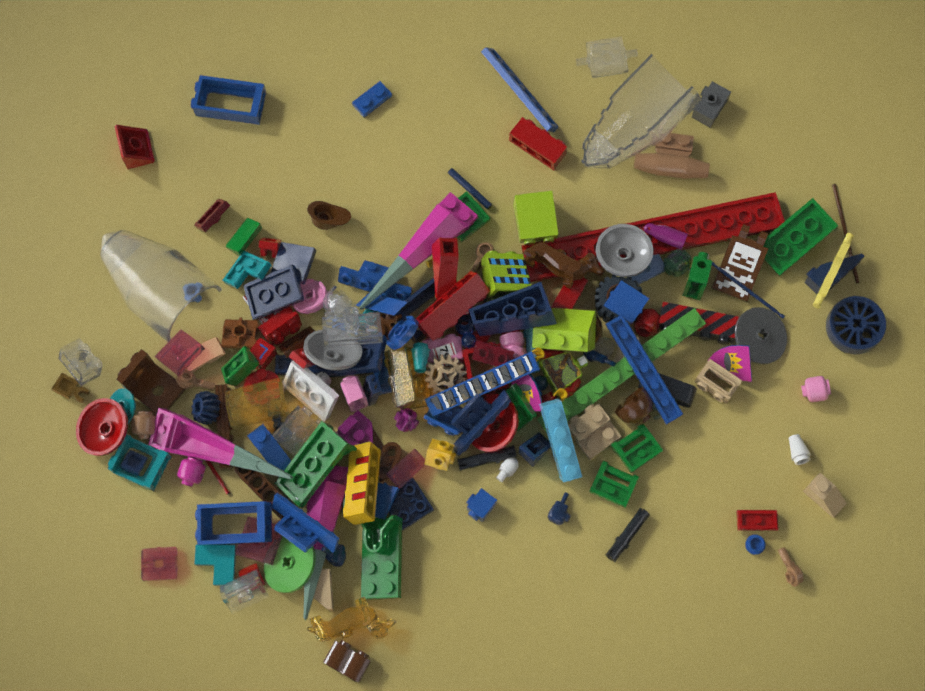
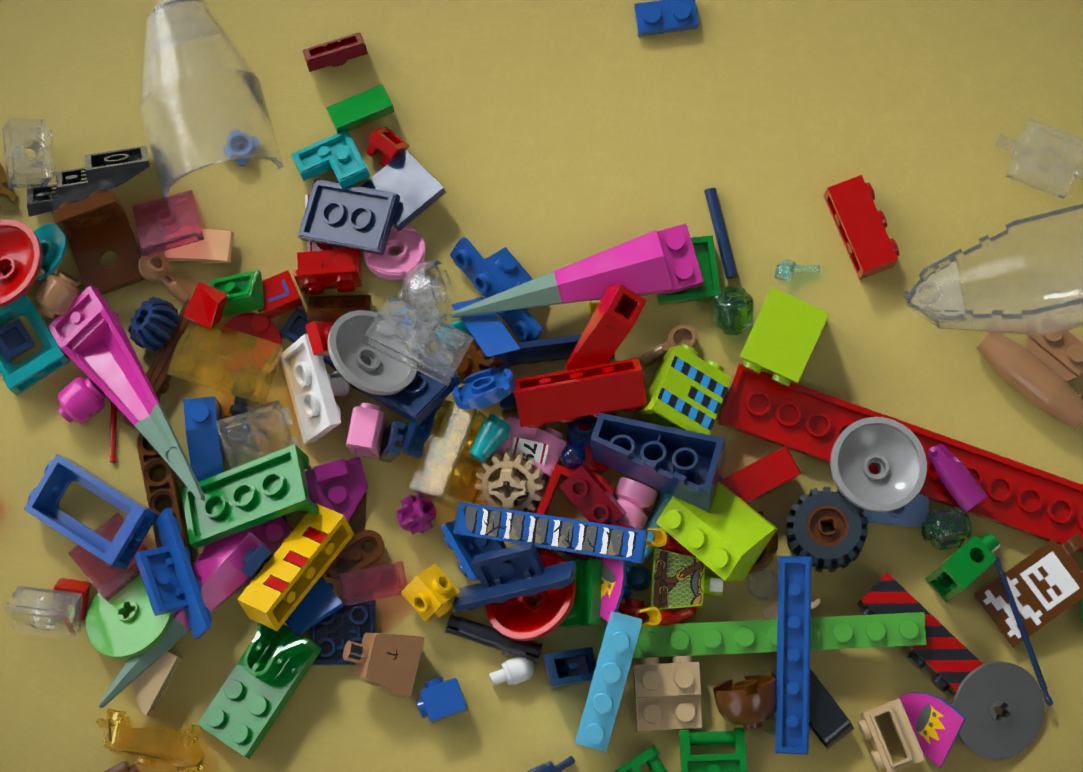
camera: 30 degrees right, 5 degrees up
teal tile [194,545,236,586] -> none
dark orange piece [221,317,258,349] -> none
reddish brown piece [307,201,351,230] -> none
dark blue piece [321,544,347,567] -> none
tile [481,47,559,132] -> none
reddish brown animal [523,242,605,289] -> none
hand [582,350,616,367] -> none
blue piece [603,280,649,325] -> none
red head [634,308,660,337] -> none
none -> black slope [26,146,150,217]
none -> red slope [184,282,228,329]
none -> dark blue plate [241,544,273,581]
none -> medium nougat torso [343,633,425,698]
none -> clear green head [713,286,754,335]
none -> clear light blue hand [775,260,820,281]

